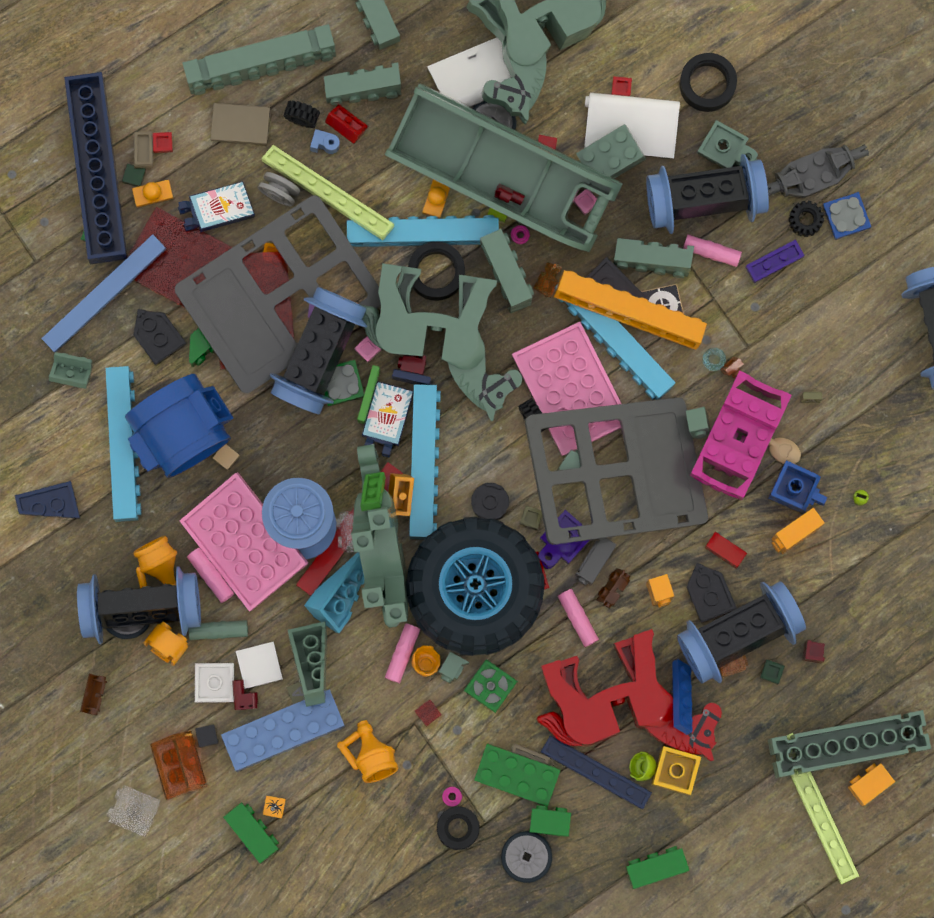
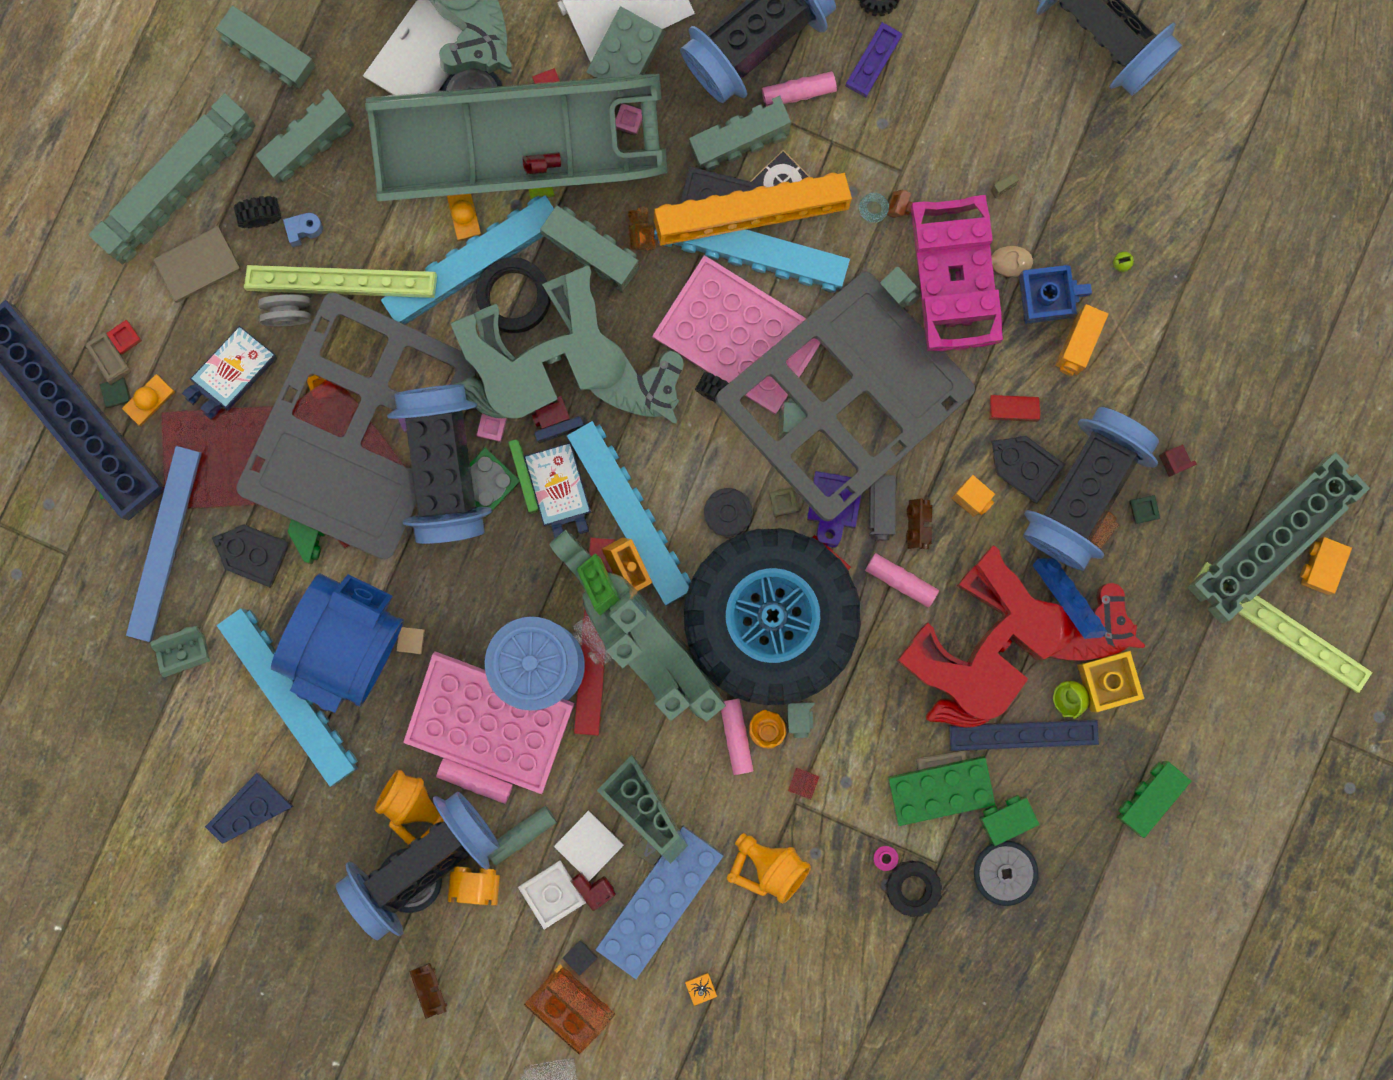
camera: 25 degrees left, 5 degrees up
green brick [223,802,279,864] -> none
medium azure wedge [304,552,364,633] -> none
red slope [325,104,368,144] -> none
green piece [464,659,518,713] -> none
dark pink plate [511,225,530,244] -> none

